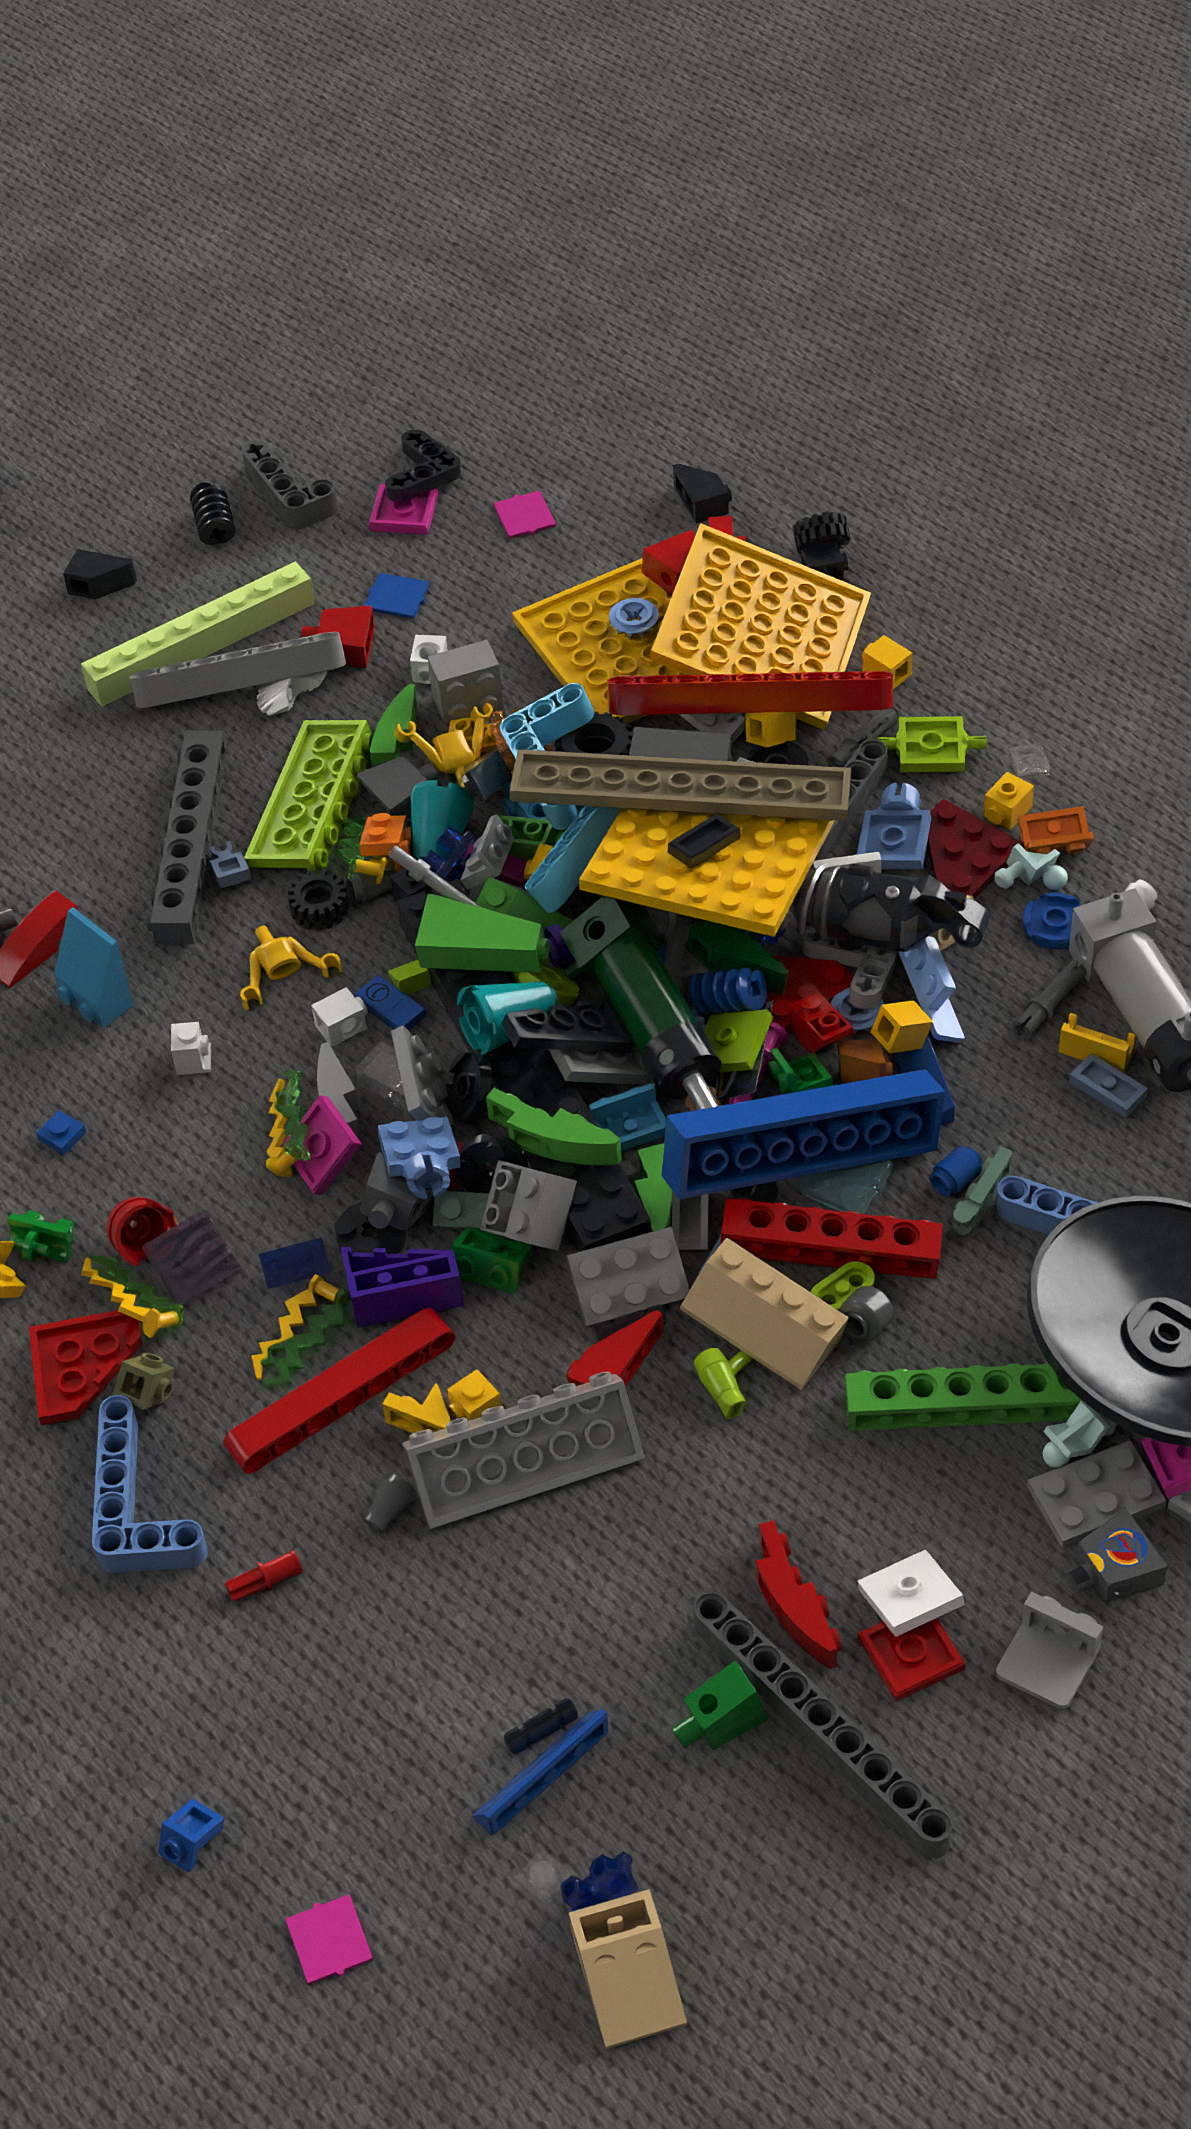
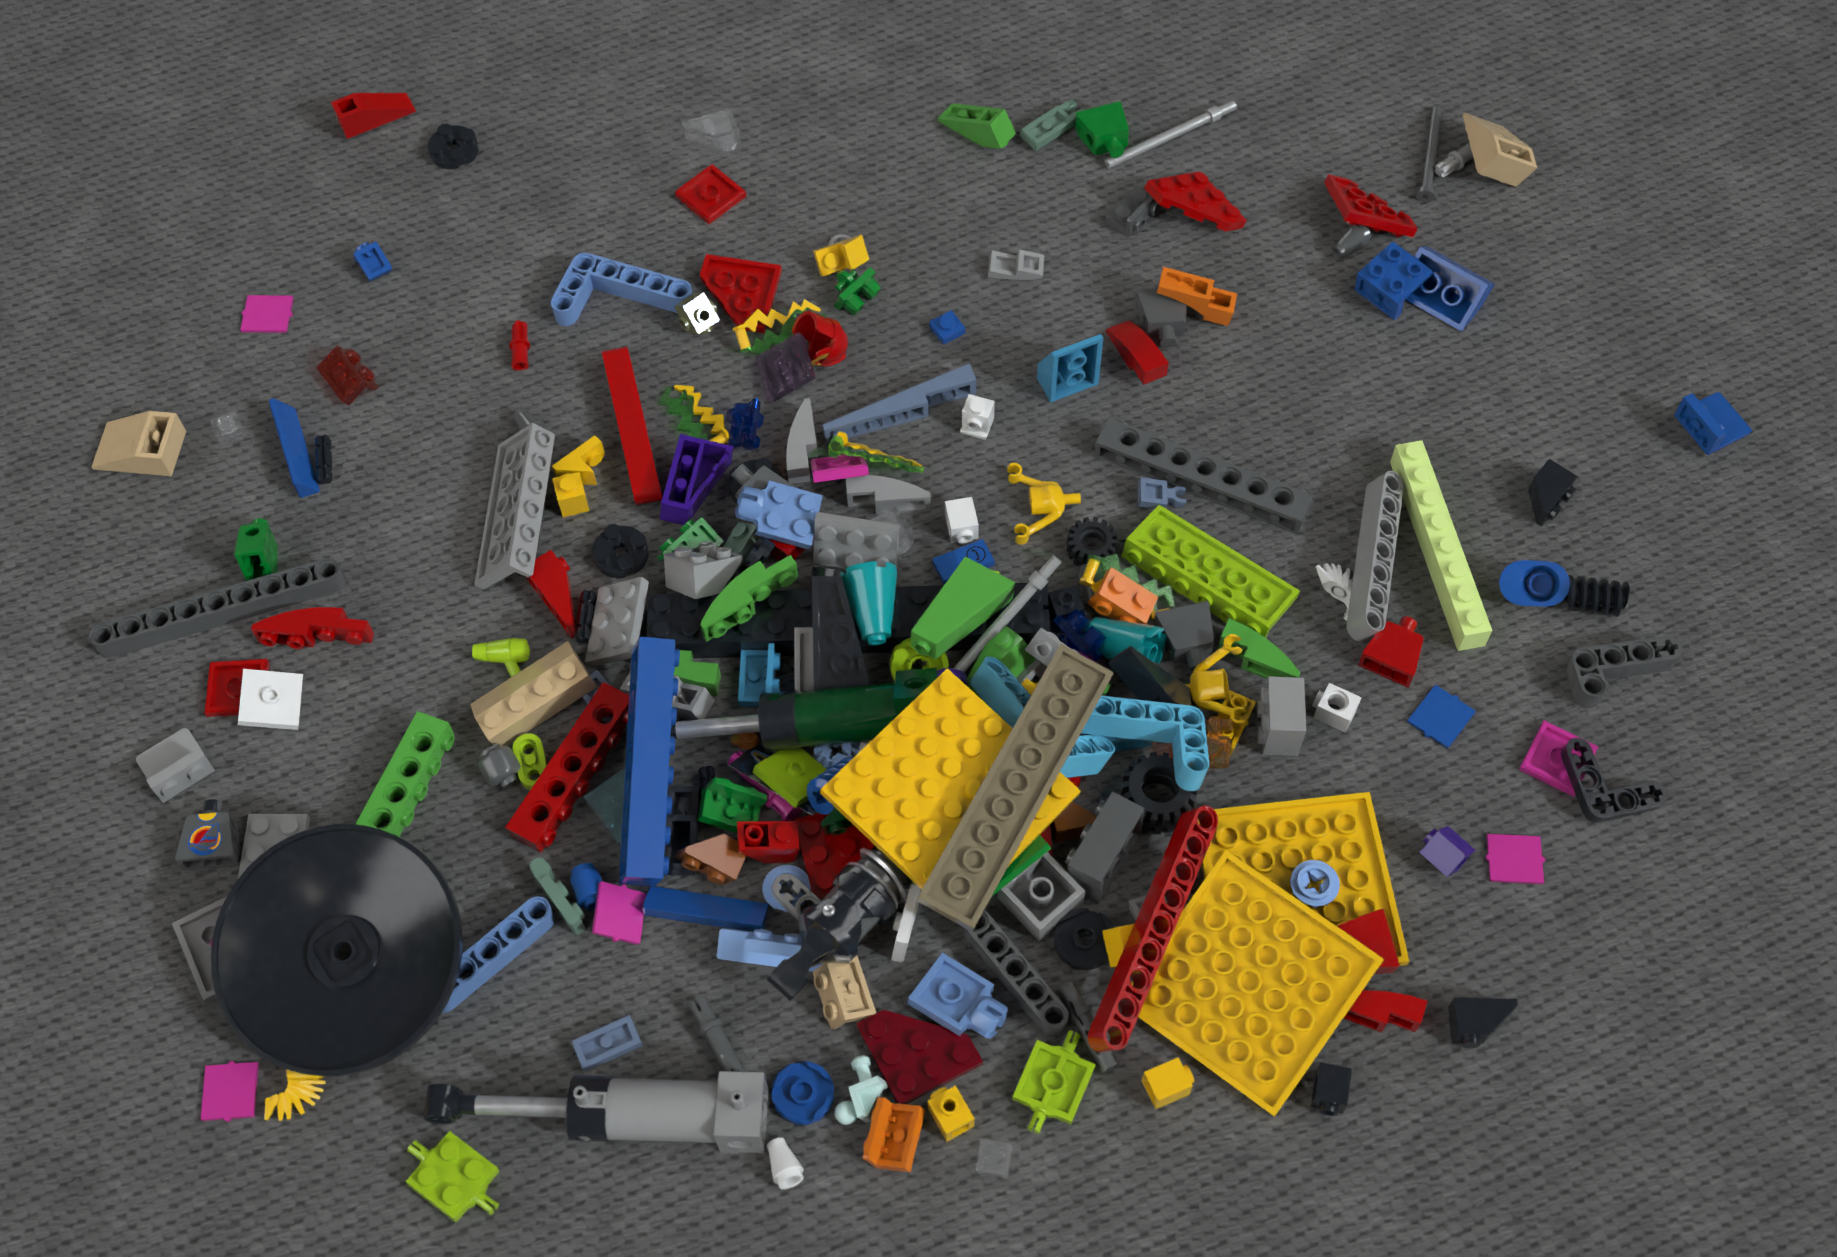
camera: 110 degrees right, 10 degrees up
clear blue hips [561,1851,638,1911] -> none
black tile [667,814,741,869] -> none
black tyre [793,512,851,554] -> none
yellow brick [871,1001,933,1053] -> none
yellow hinge [1058,1013,1137,1073] -> none
none -> clear red bracket [316,345,379,405]
none -> black plate [592,524,649,578]
none -> dark pink piece [592,881,647,945]
none -> light grey slope [786,398,818,484]
none -> sand blue slope [823,363,976,444]
none -> brick [1420,826,1475,877]
none -> blue piece [1499,560,1570,607]

